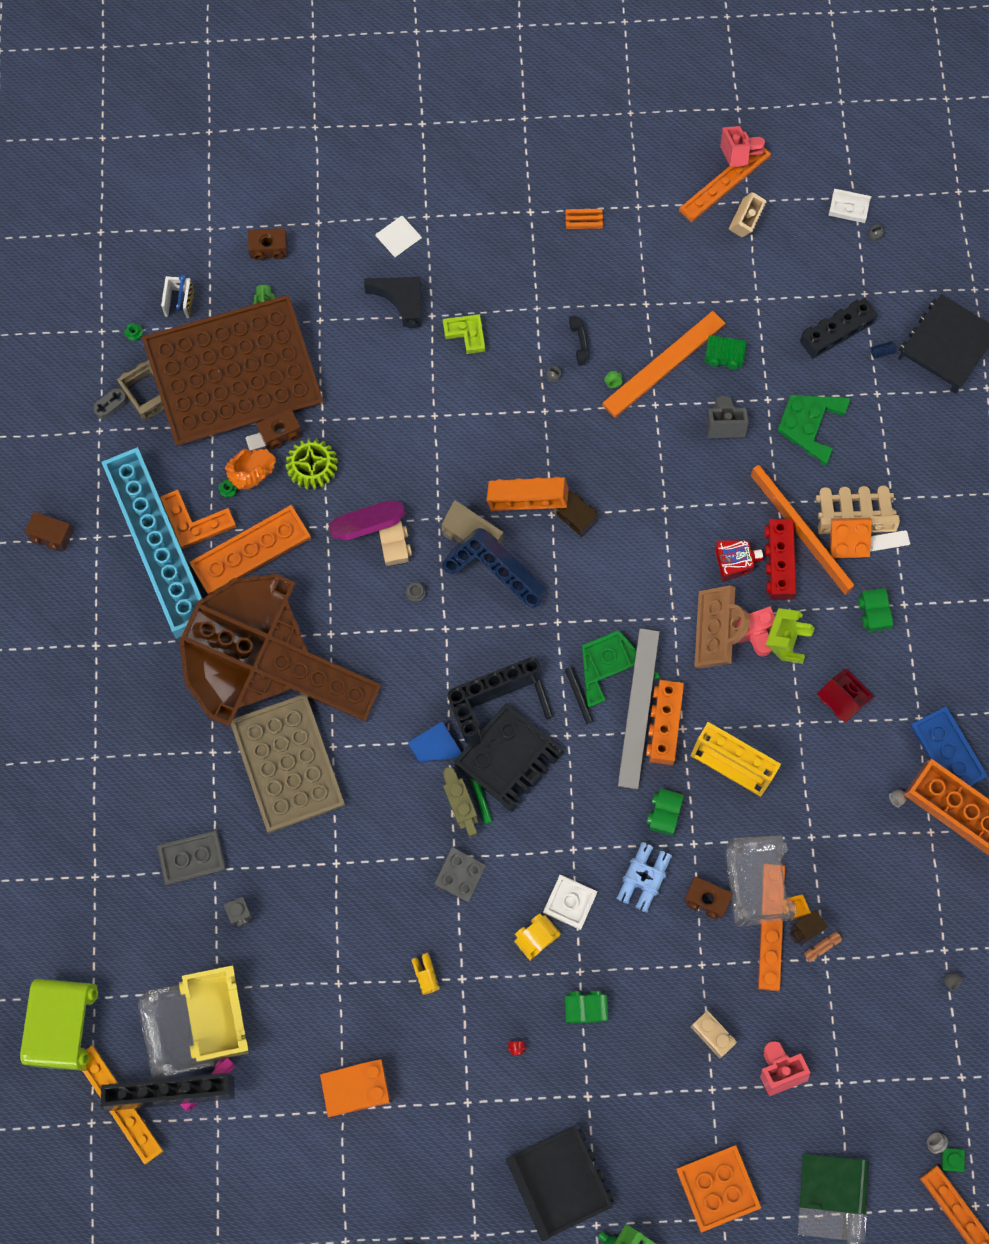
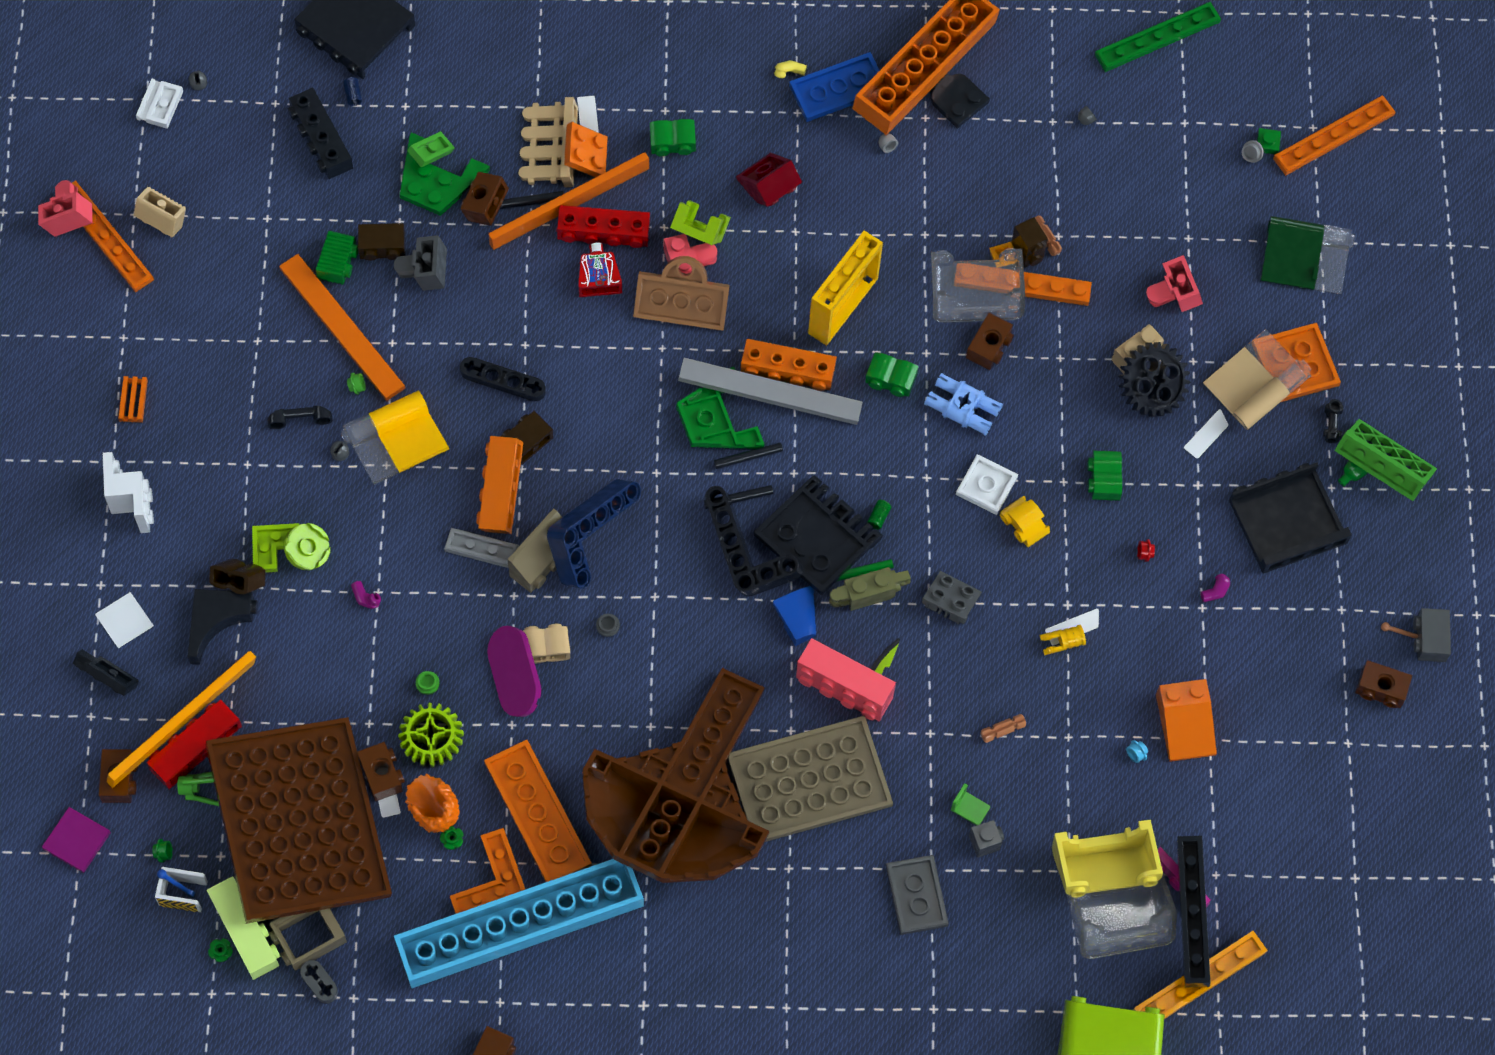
camera: 90 degrees left, 5 degrees down
none -> magenta tile [42,807,111,873]
none -> black hinge [73,649,139,696]
none -> white bracket [103,452,154,533]
none -> light orange tile [107,651,256,788]
none -> red brick [147,699,242,790]
none -> green plate [152,839,173,863]
none -> yellowish green brick [207,876,281,980]
none -> dark brown brick [209,559,266,594]
none -> lime tile [284,523,330,570]
none -> yellow door [341,390,449,485]
none -> magenta arm [351,581,381,609]
none -> dark brown brick [358,223,405,261]
none -> bright green plate [407,131,455,167]
none -> bright green plate [416,671,440,695]
none -> light grey tile [444,528,519,568]
none -> black beam [460,357,546,401]
none -> reddish brown brick [461,172,509,226]
none -> black bar [500,191,564,209]
none -> light yellow arm [774,60,807,78]
none -> coral brick [796,638,896,722]
none -> green piece [867,500,892,530]
none -> sticker [871,638,900,675]
none -> black plate [931,74,990,129]
none -> bright green bracket [951,783,990,826]
none -> nougat axle [980,714,1026,743]
none -> white sticker [1045,609,1099,646]
none -> black gear [1118,342,1191,417]
none -> medium azure plate [1126,740,1148,763]
none -> white sticker [1184,409,1228,459]
none -> magenta arm [1200,574,1230,603]
none -> tan door [1203,329,1312,430]
none -> black bar [1323,399,1343,443]

